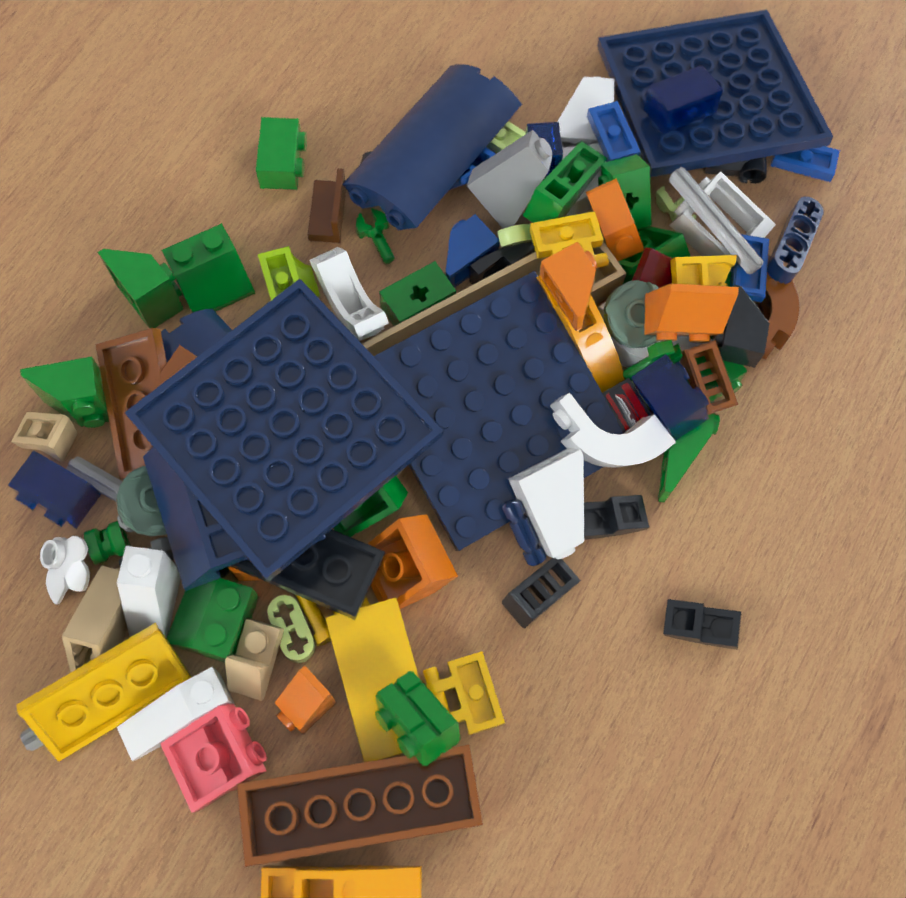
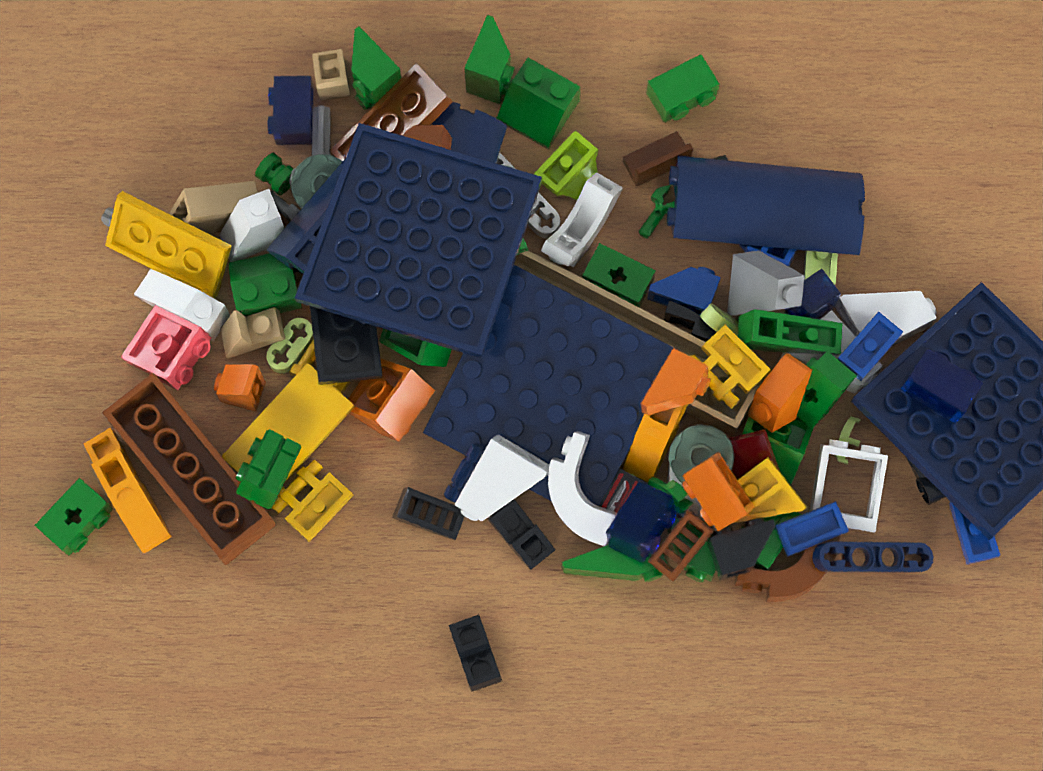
camera: 65 degrees right, 5 degrees up
white plate [40,536,90,604] -> none
light grey axle [669,167,764,274] -> none

